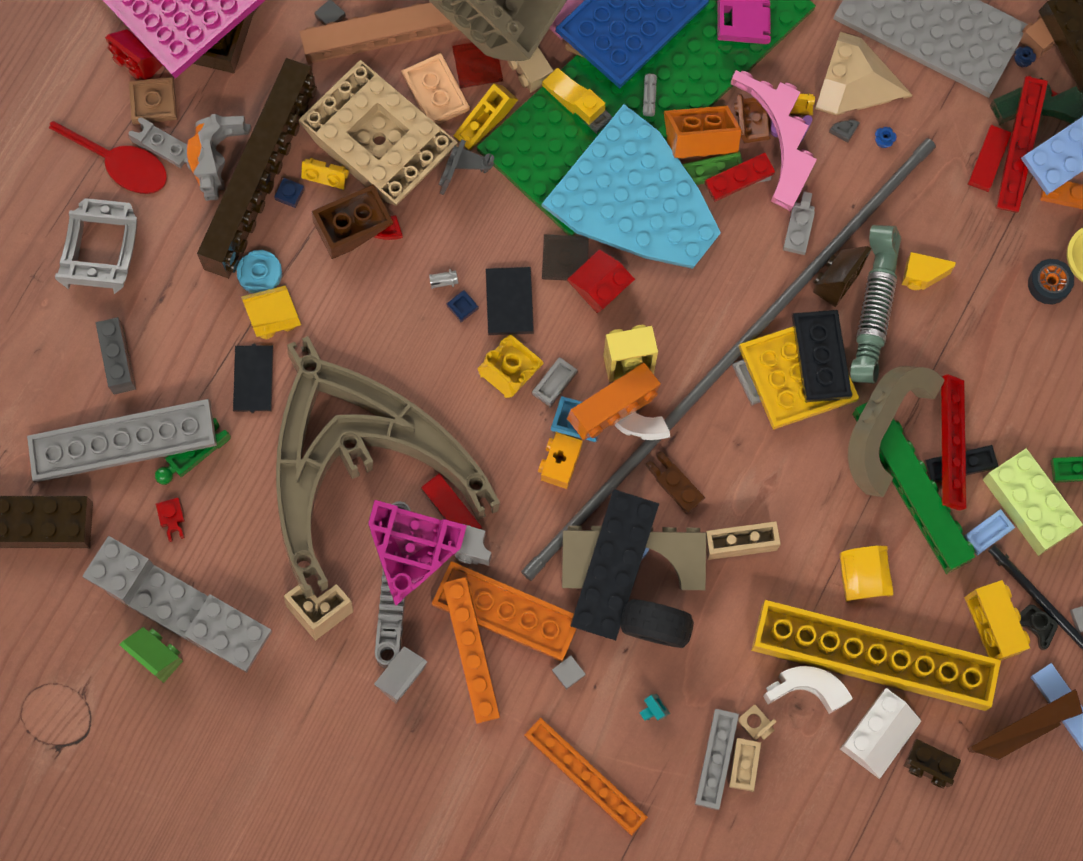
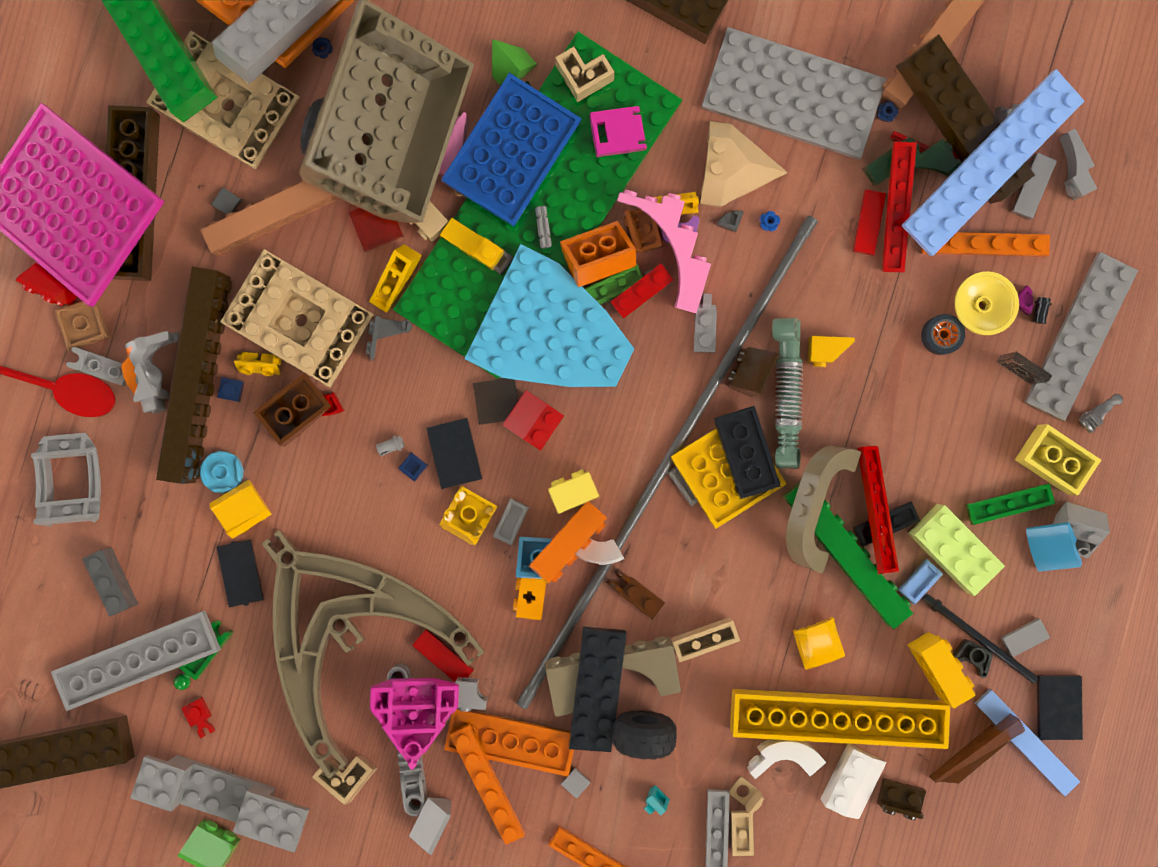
camera: 10 degrees left, 15 degrees up
light nougat tile [401,53,470,125] -> none

